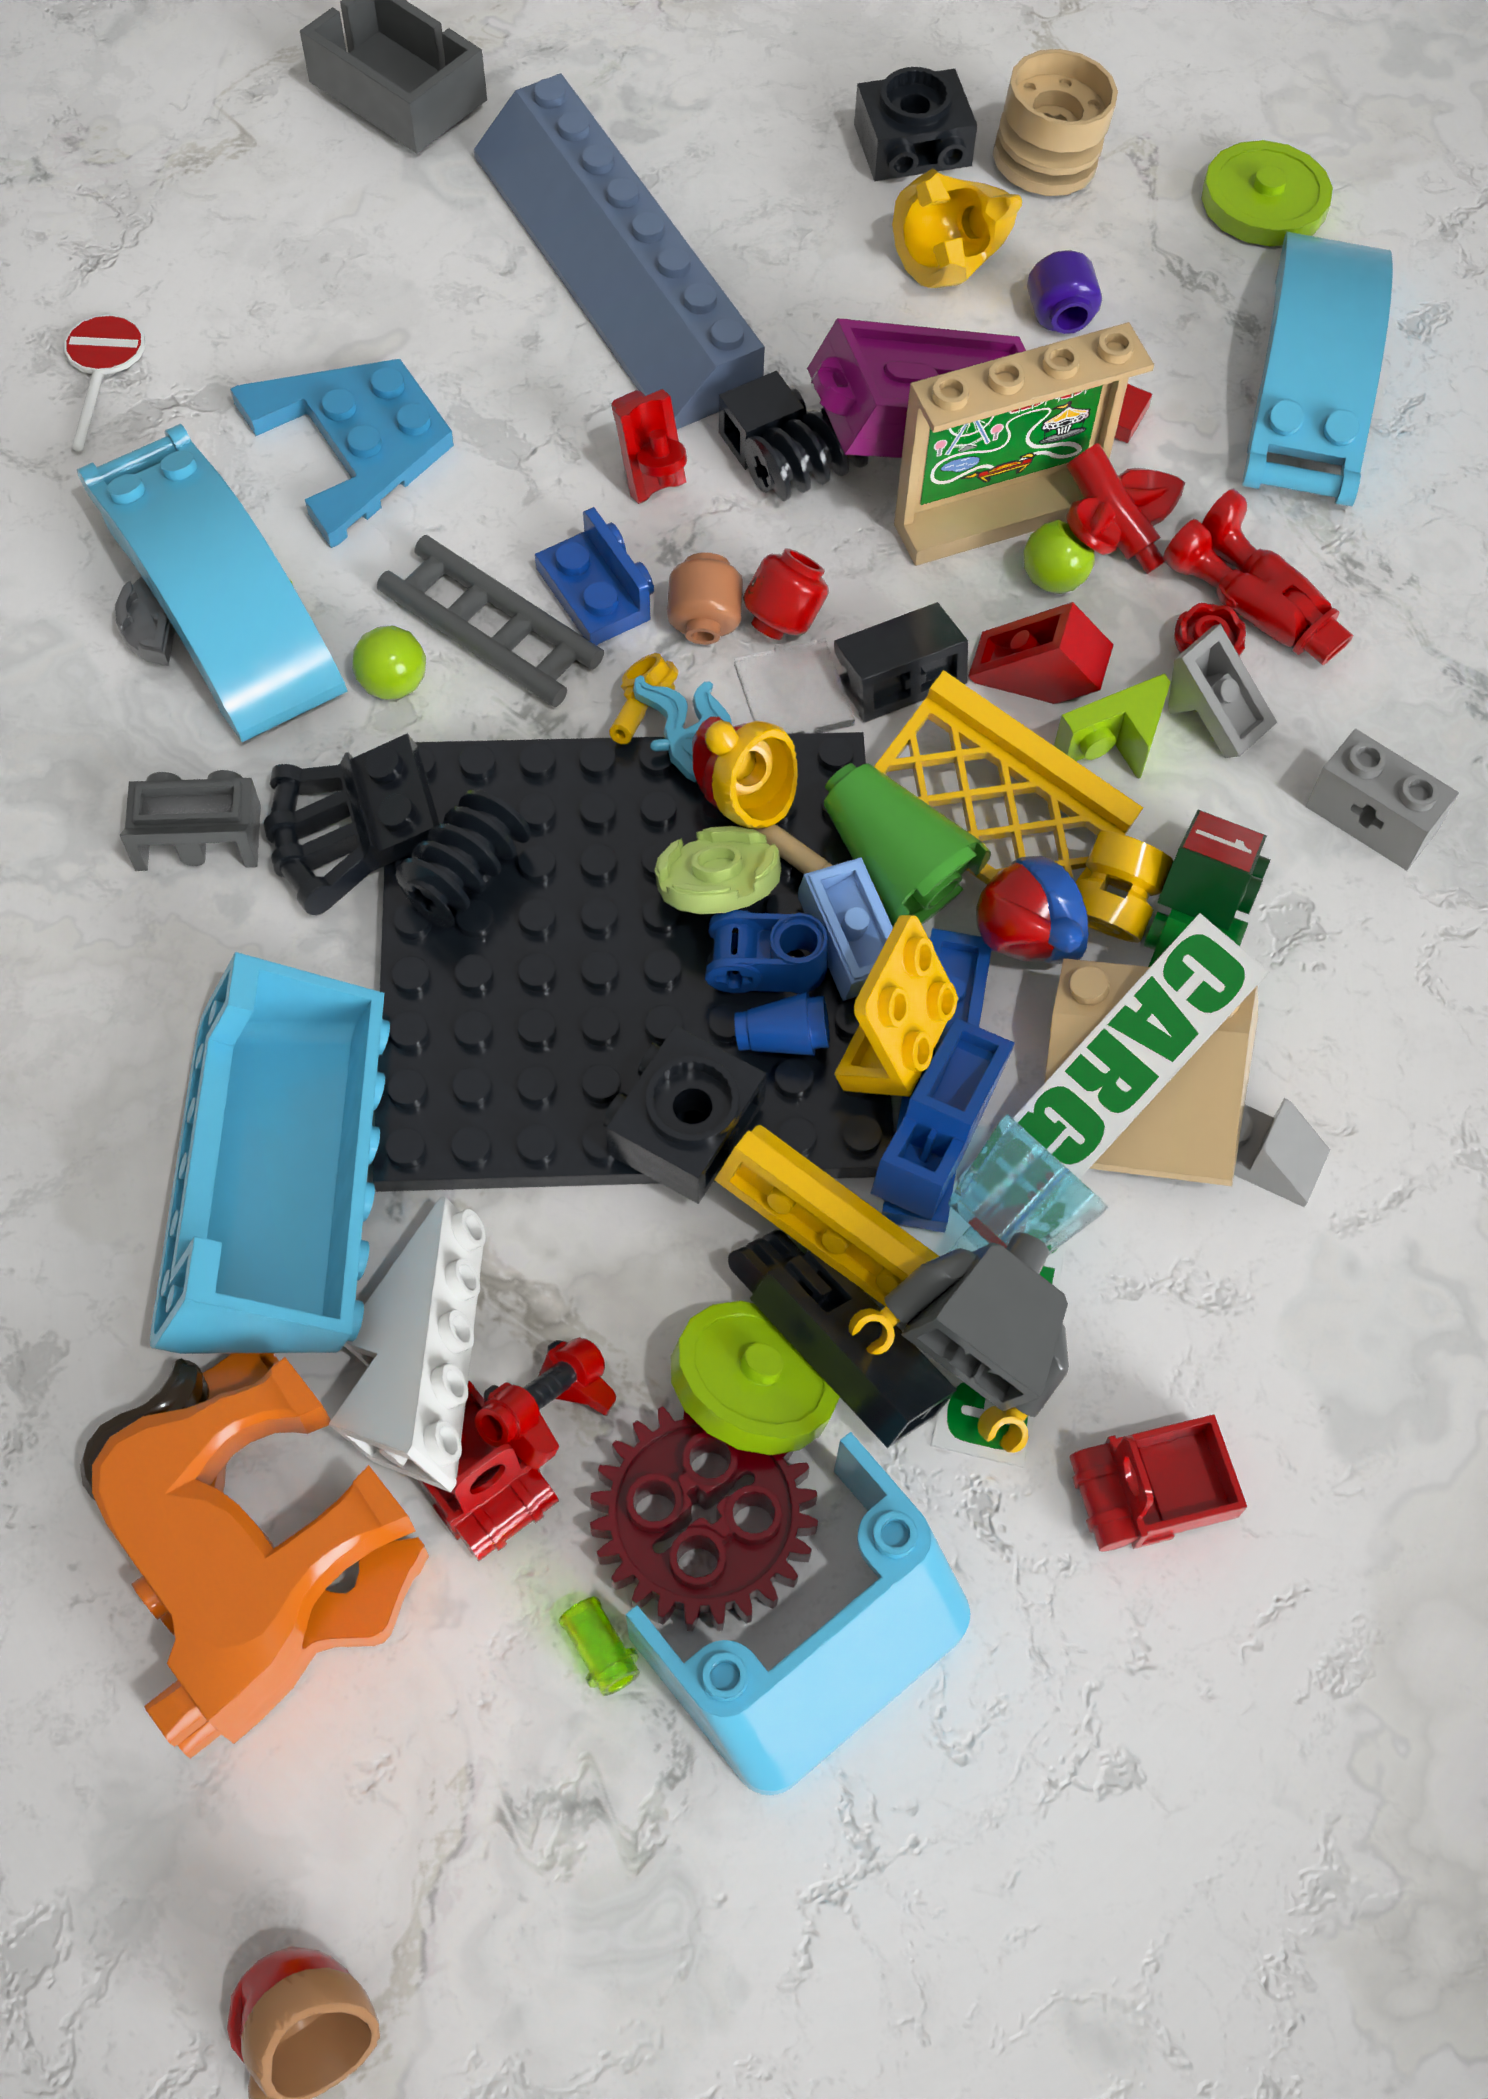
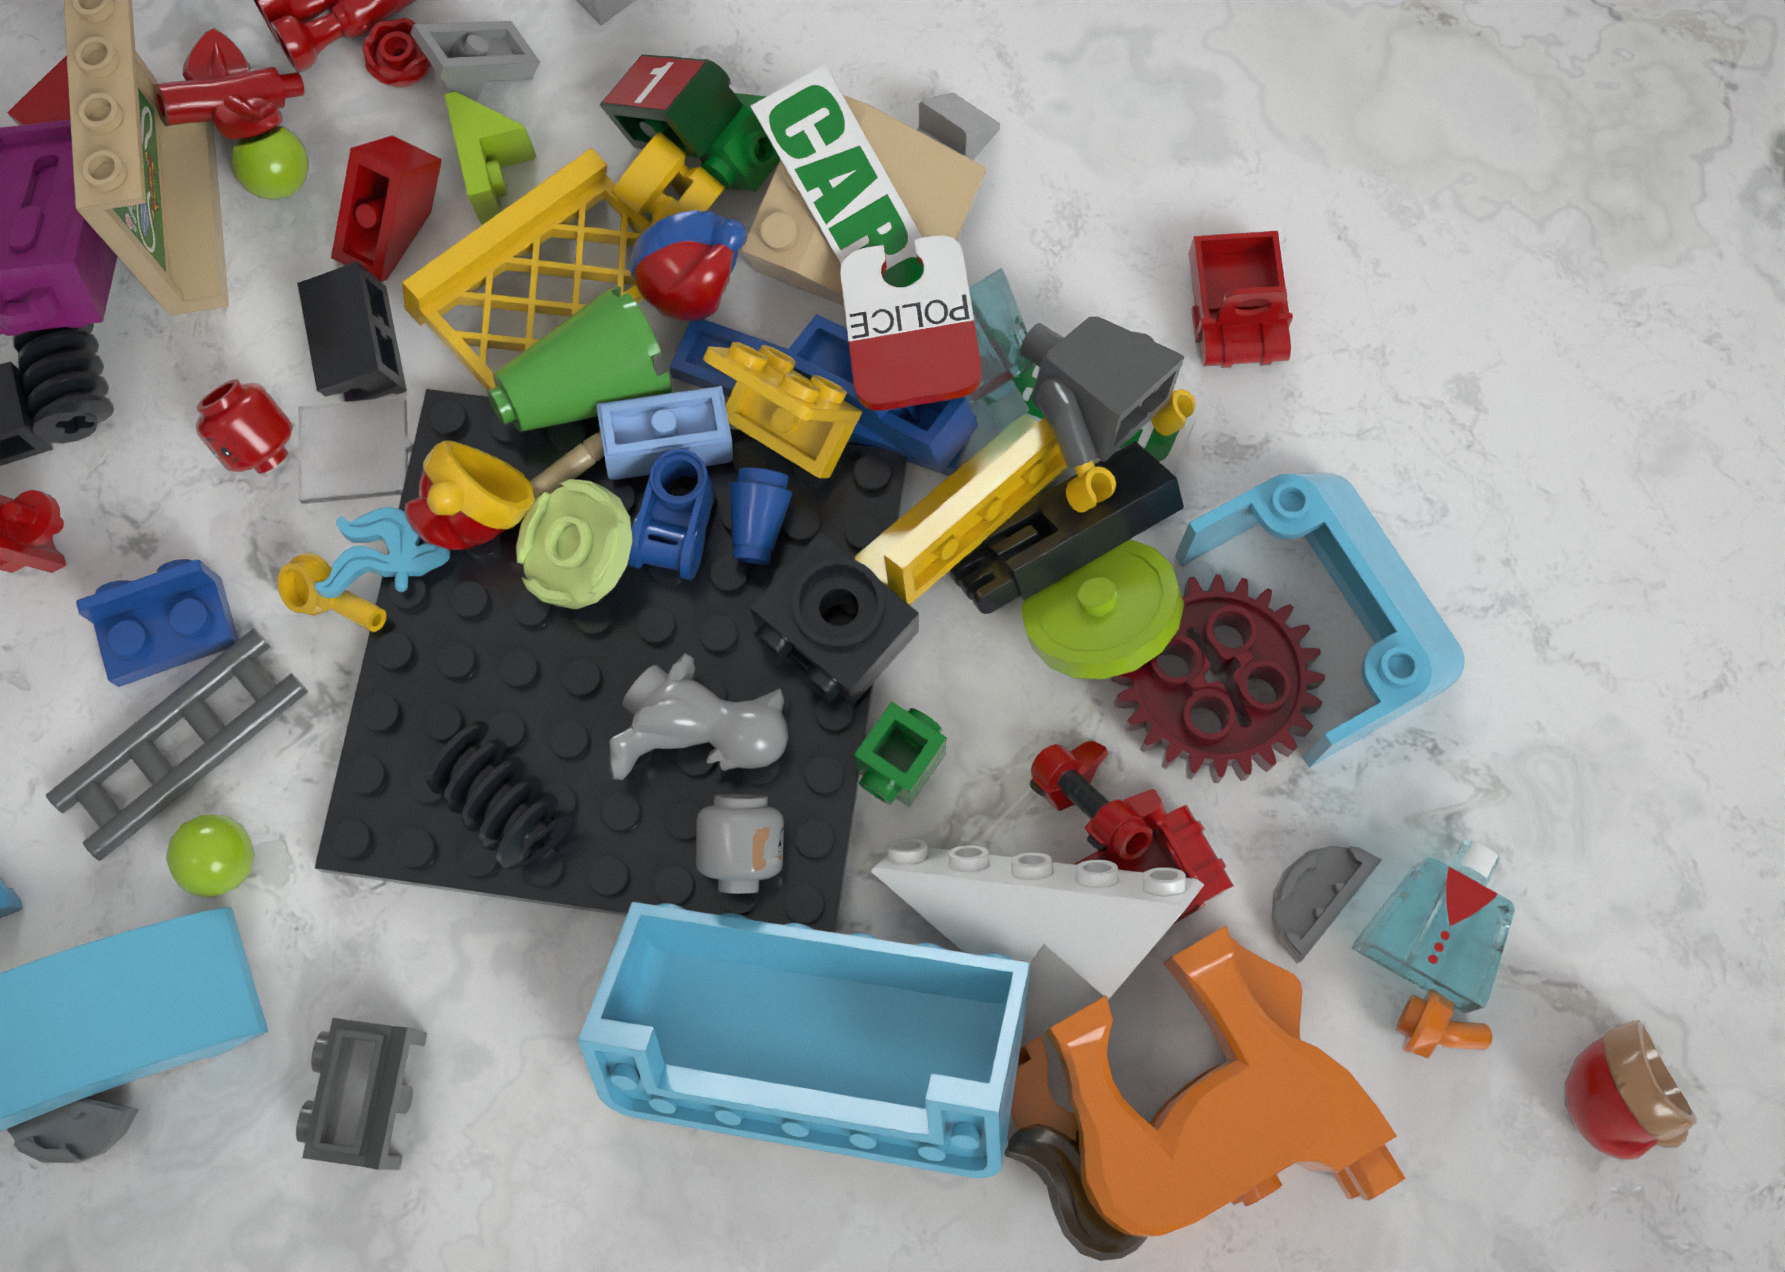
camera: 75 degrees left, 10 degrees up
black plate [263,733,439,915] -> none
clear neon green pin [558,1596,640,1696] -> none
nougat head [667,553,743,645] -> none
none -> light grey animal [609,653,789,780]
none -> light grey head [695,794,784,893]
none -> piece [840,235,982,411]
none -> green brick [854,701,947,807]
none -> flat silver plate [1271,846,1382,964]
none -> clear light blue torso [1351,840,1515,1013]
none -> orange plate [1395,988,1492,1058]

